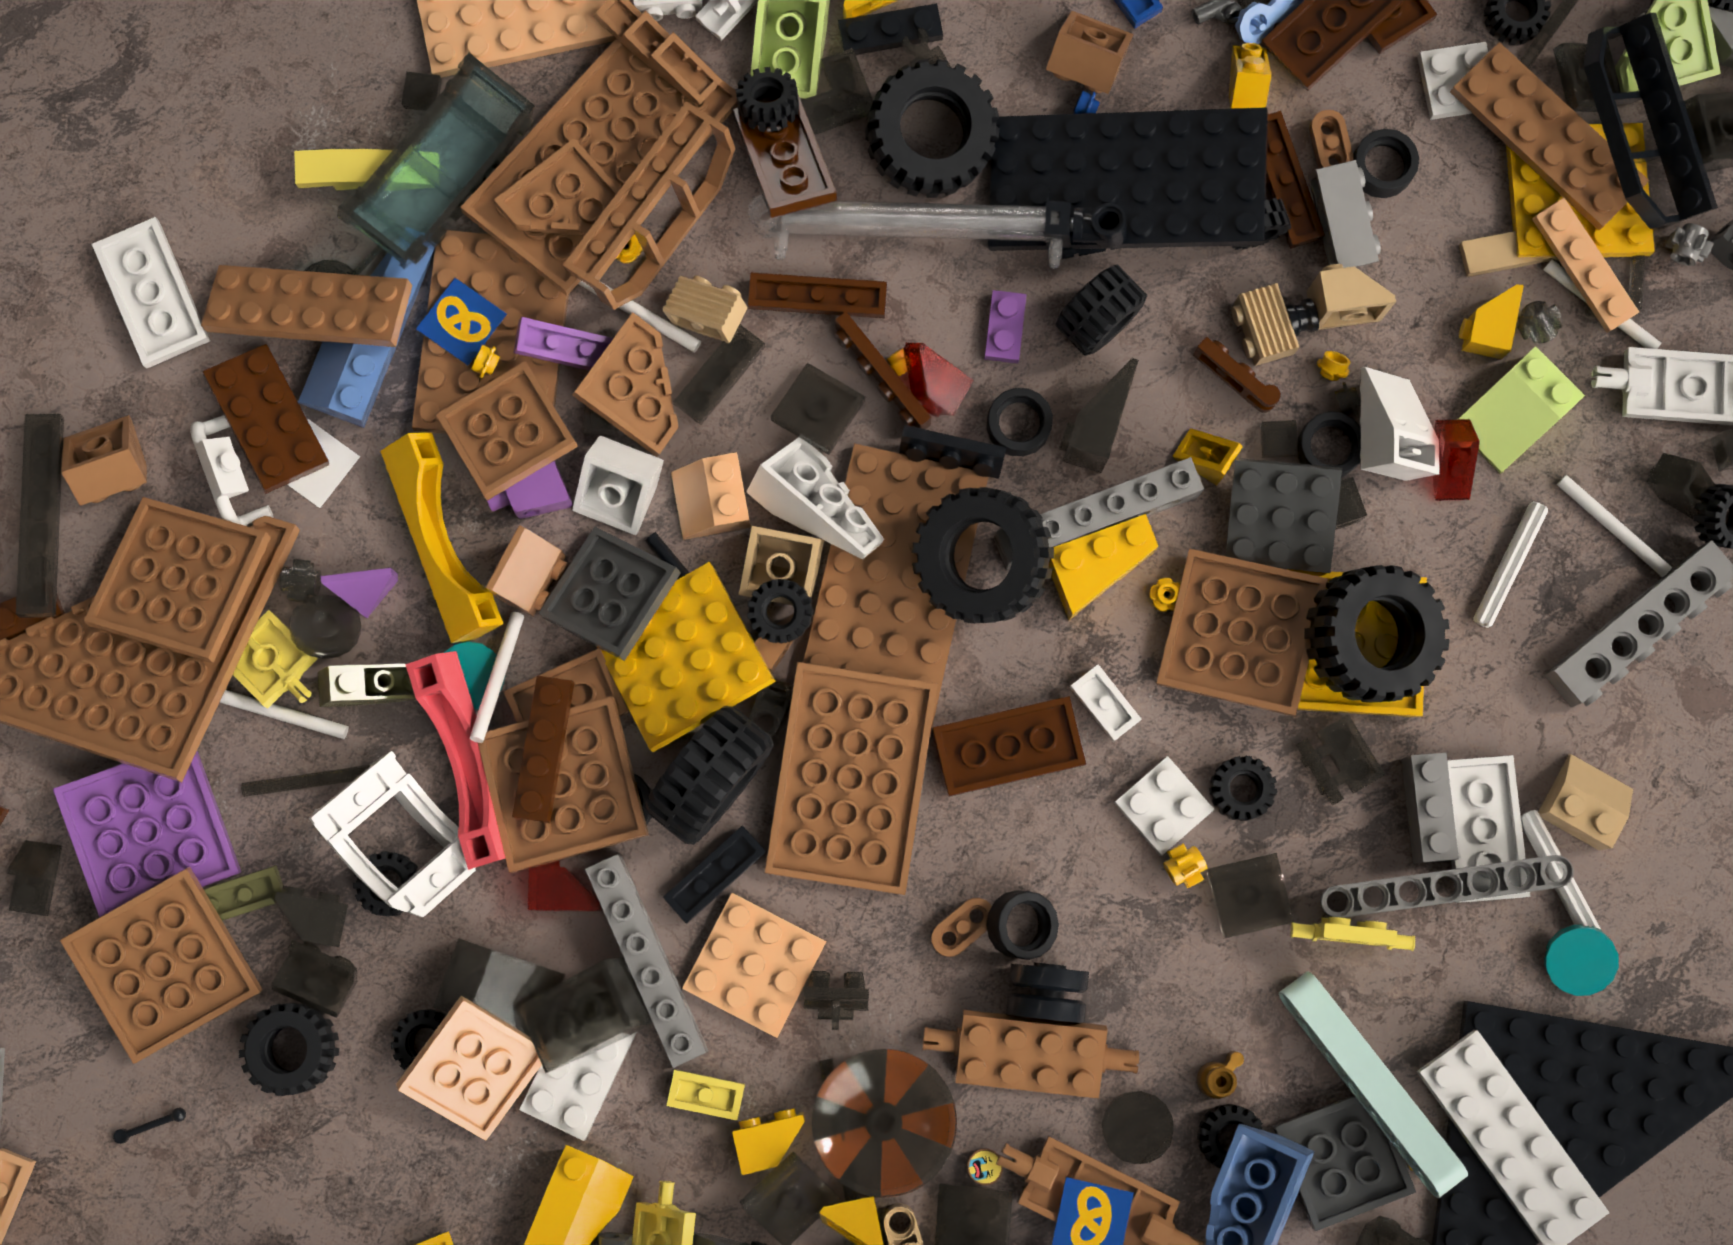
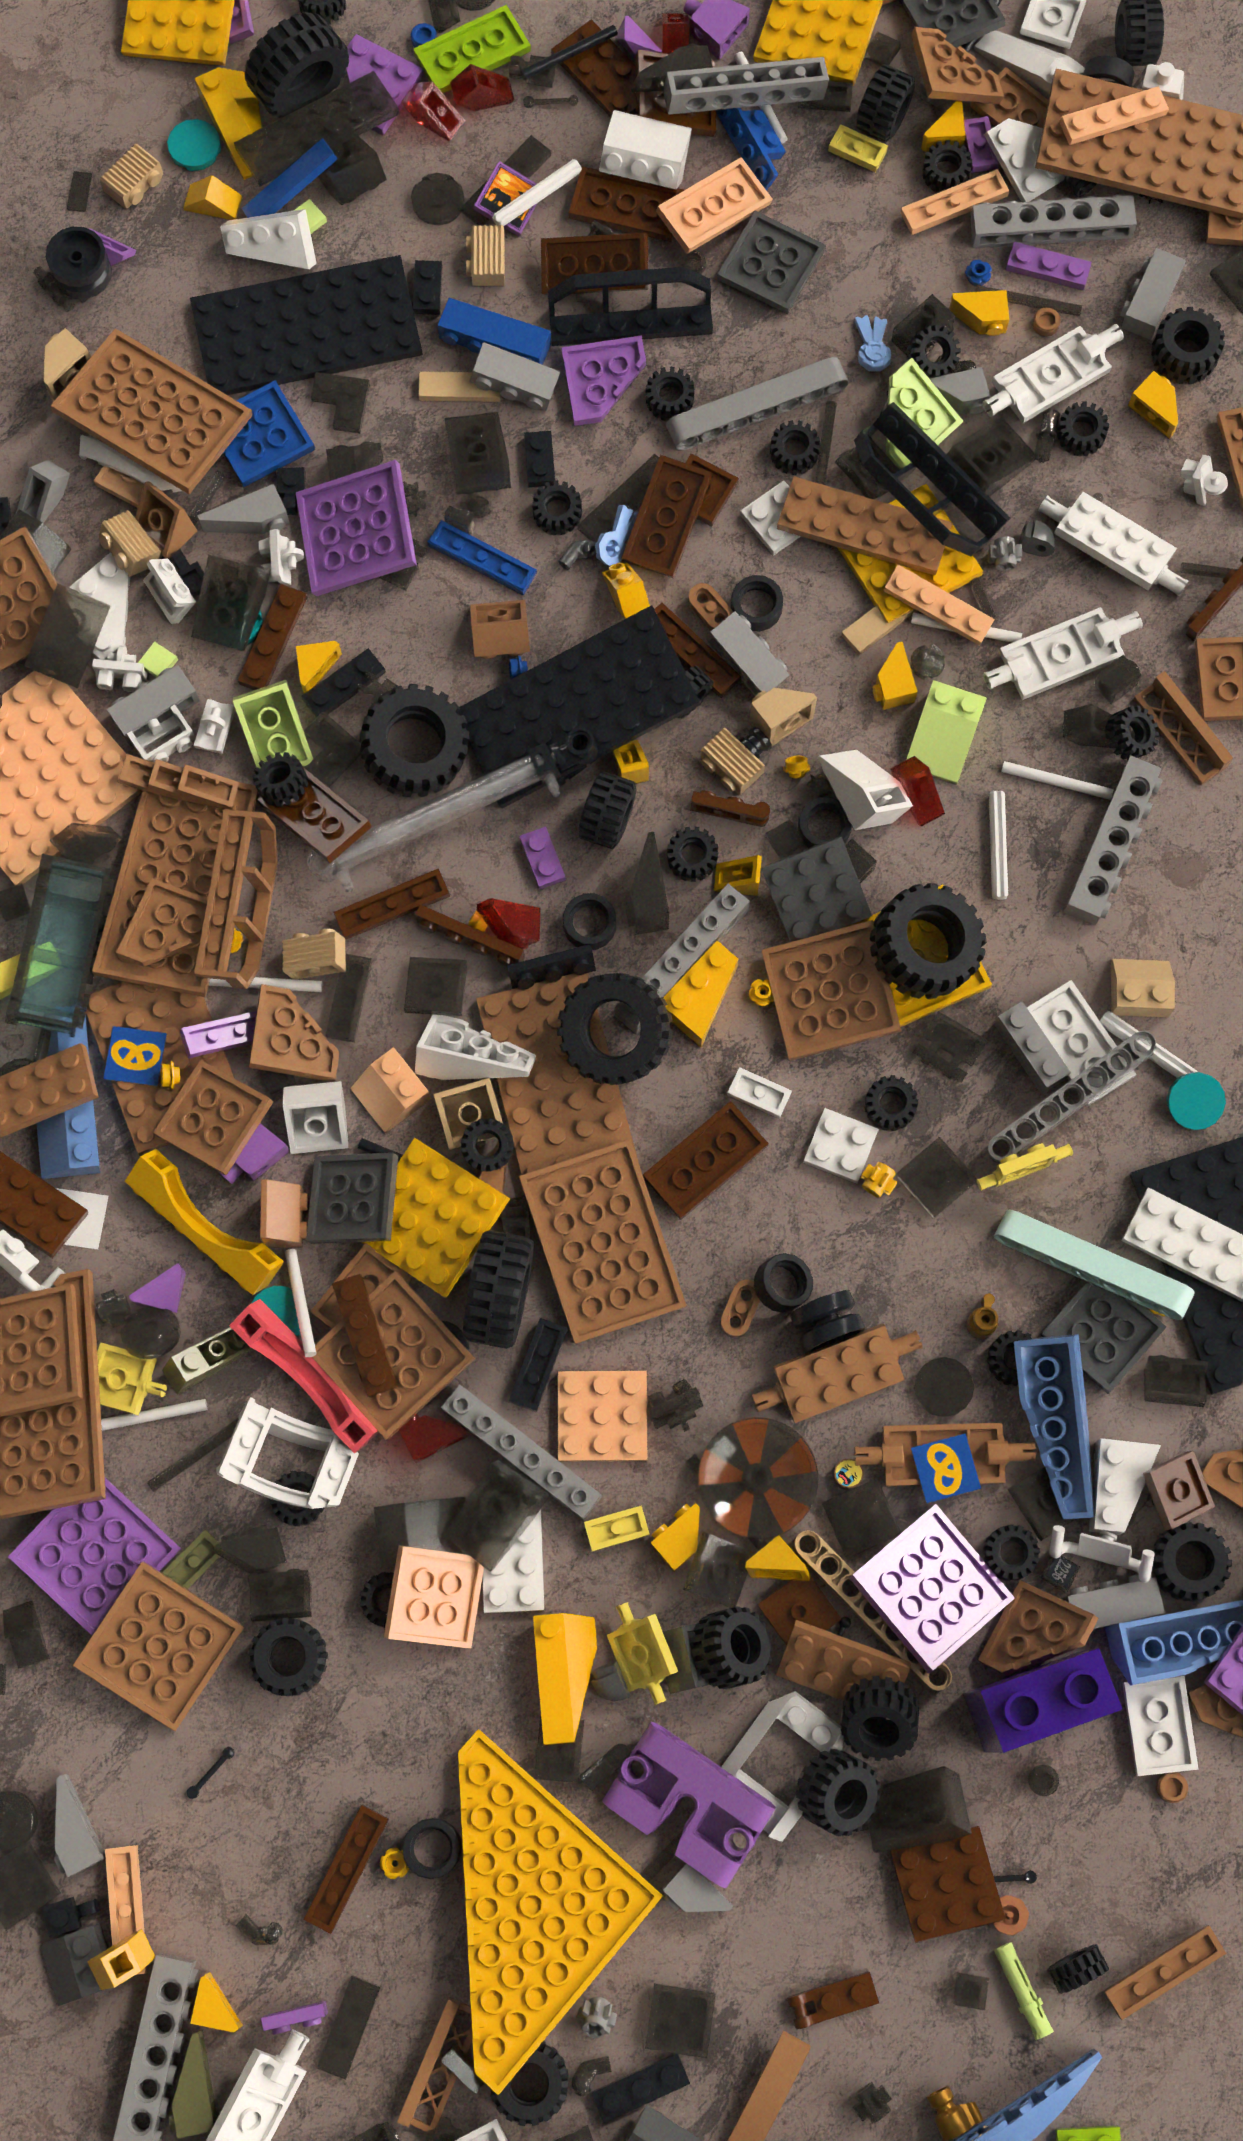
camera: 25 degrees left, 5 degrees down
none -> clear smoke slope [49,823,122,873]
none -> yellow slope [612,739,649,783]
none -> black tyre [667,826,718,882]

